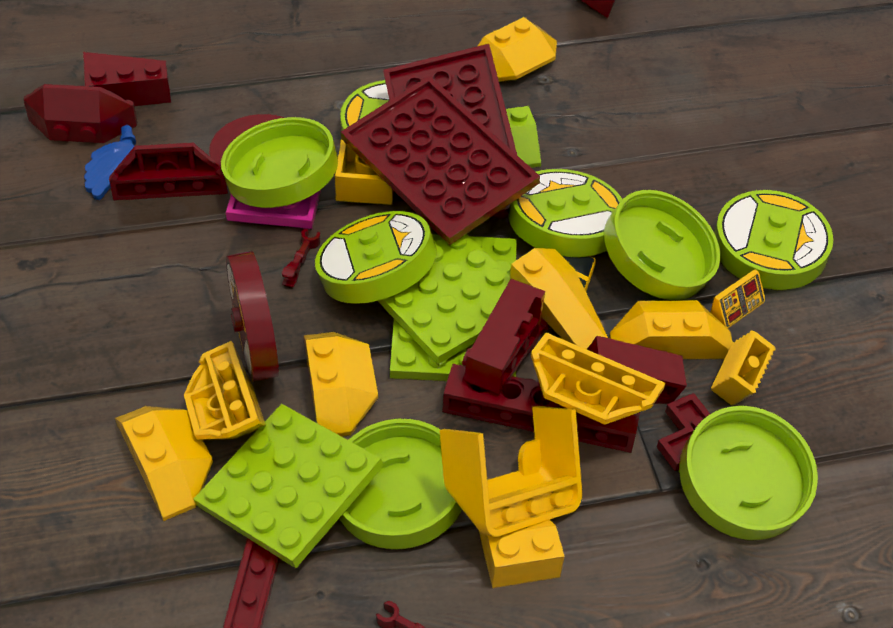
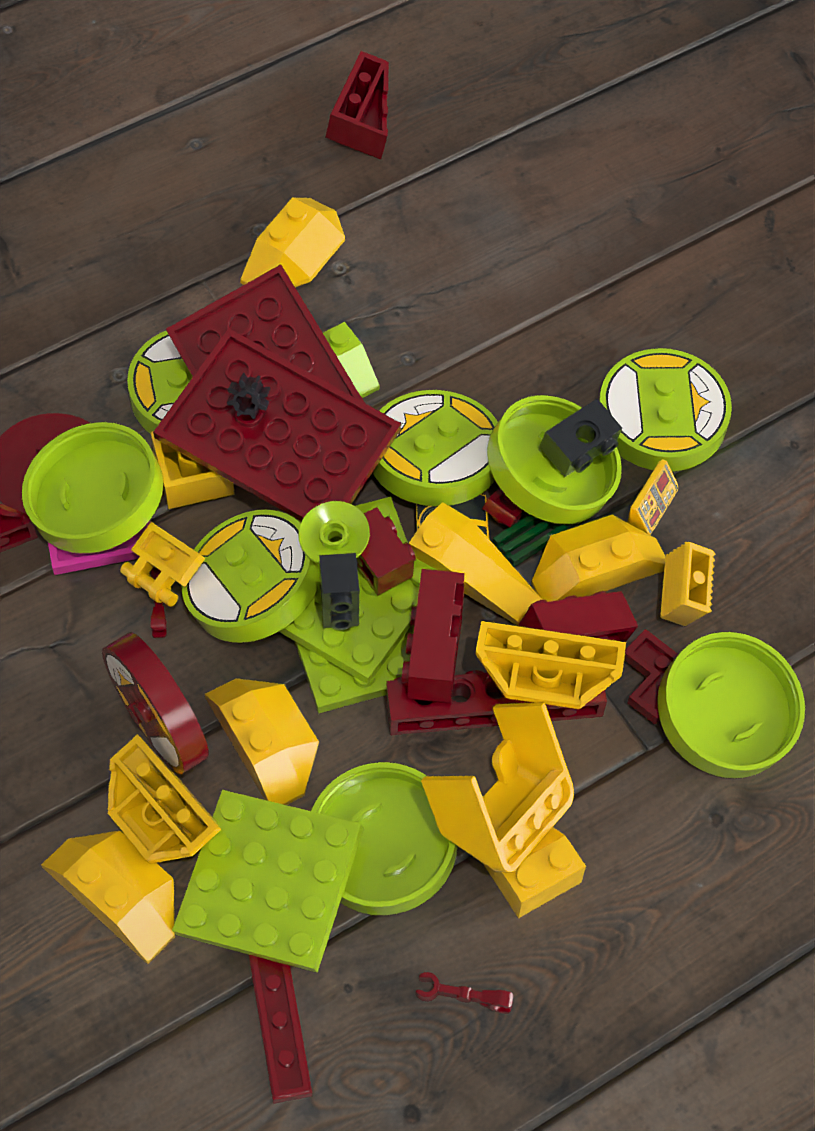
camera: 20 degrees left, 10 degrees up
none -> yellow plate [120,522,205,607]
none -> black gear [227,373,270,419]
none -> lime dish [298,501,370,564]
none -> black brick [319,553,360,630]
none -> dark red brick [341,507,416,596]
none -> dark red plate [482,488,525,527]
none -> dark green tile [492,515,568,567]
none -> black brick [539,399,623,477]

